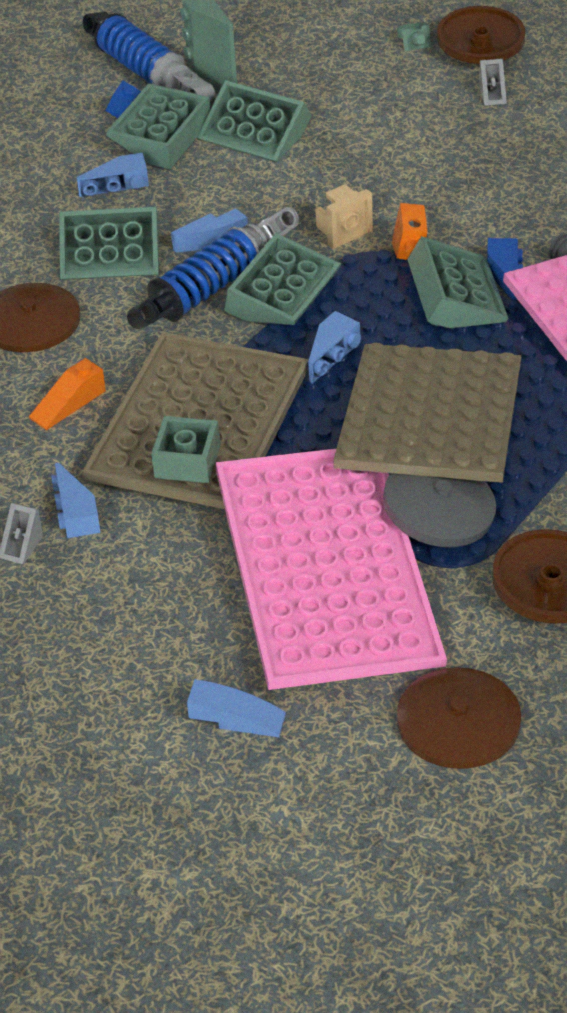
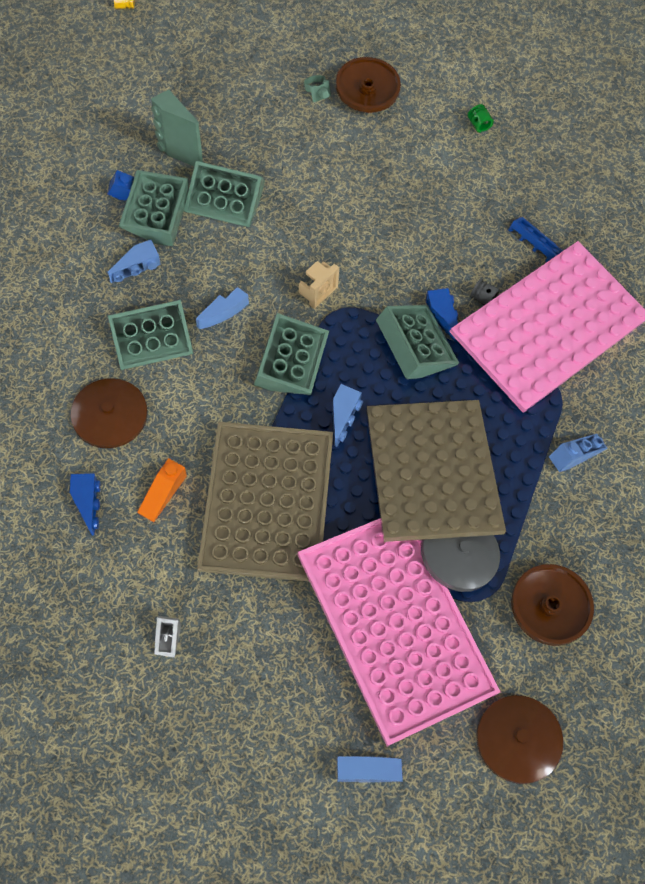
camera: 20 degrees left, 20 degrees up
medium blue slope [51,463,101,538] -> none
piece [83,11,215,103] -> none
piece [127,207,299,329] -> none
sand green brick [151,416,221,483] -> none
orange torso [392,203,428,260] -> none
light grey slope [479,59,507,106] -> none

